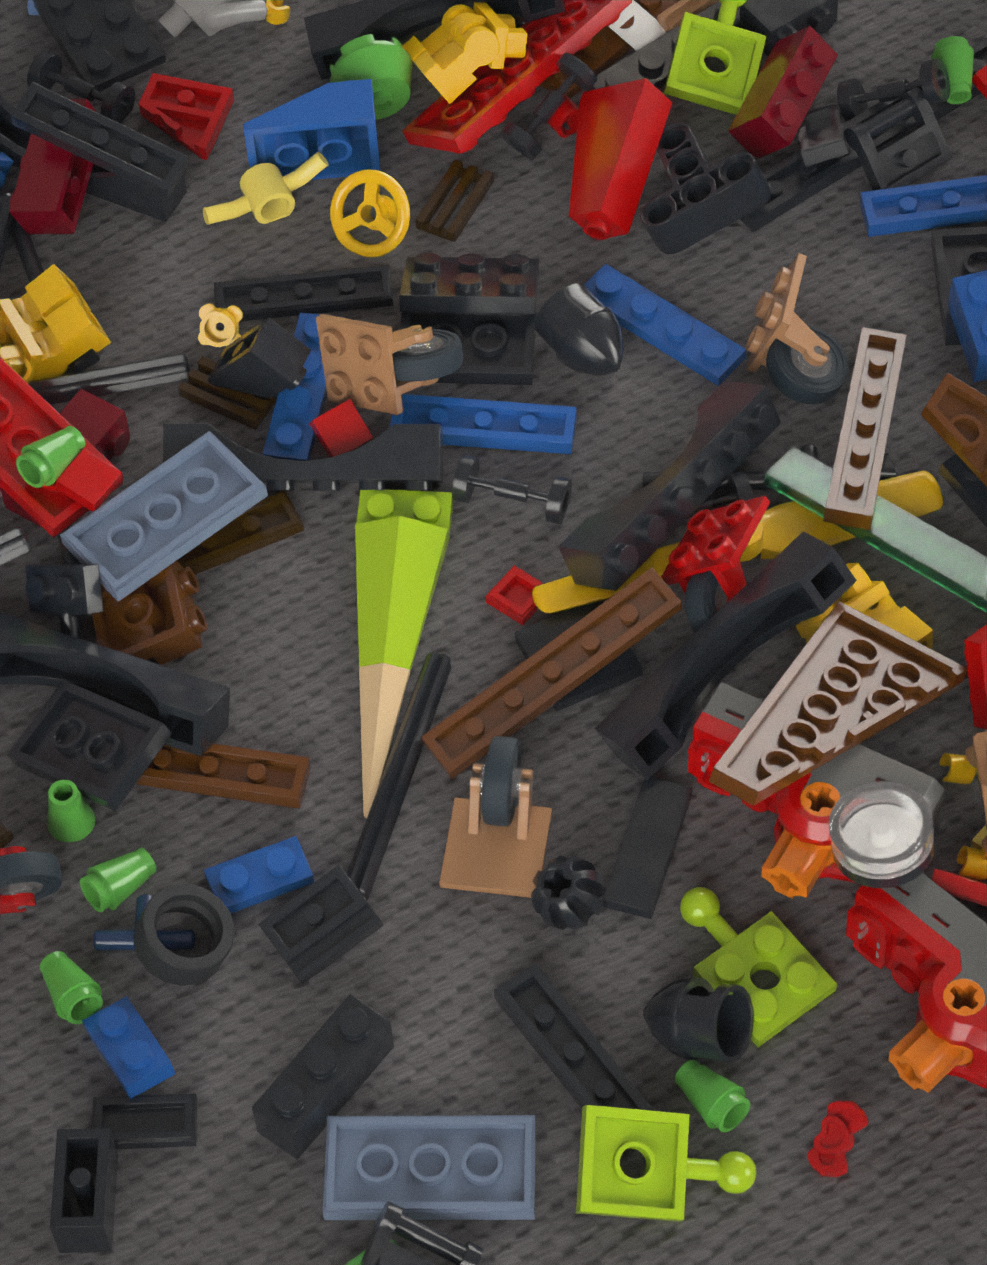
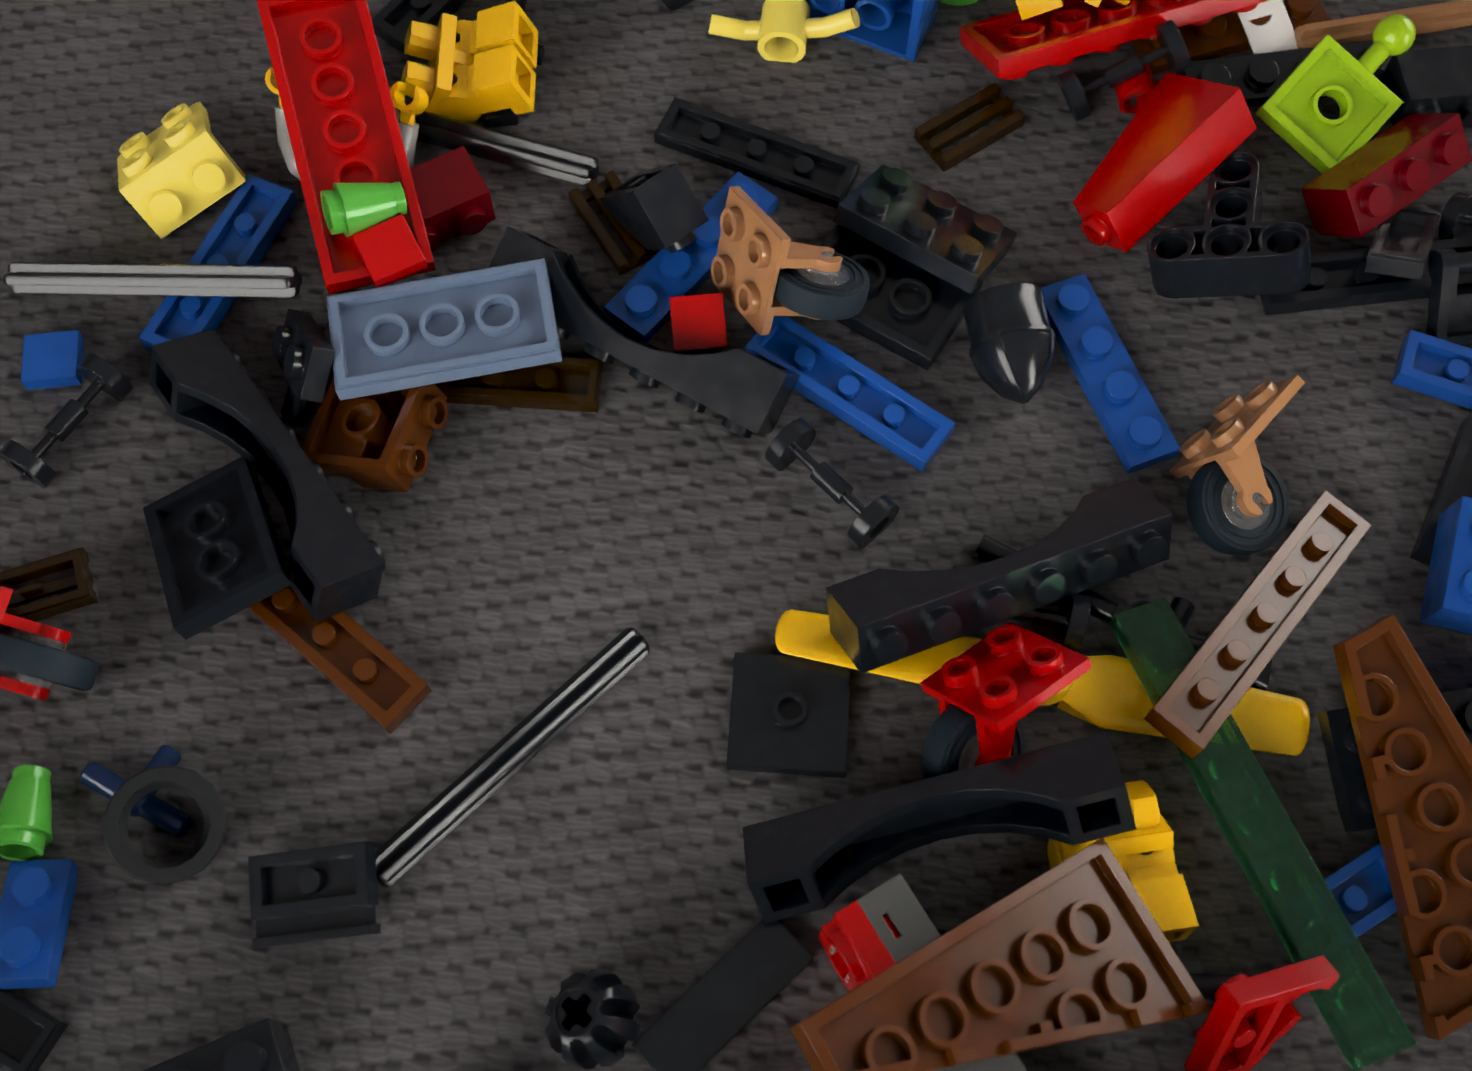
camera: 25 degrees right, 10 degrees up
bright green cone [47,780,96,842] -> none
bright green cone [80,848,157,912] -> none
yellow plate [198,303,243,347] -> none
blue plate [204,836,314,913] -> none
yellow piece [330,169,410,257] -> none
lime plate [355,489,454,819] -> none
reddish brown plate [421,567,682,779] -> none
medium nougat plate [439,736,552,898] -> none
red tile [485,565,544,626] -> none

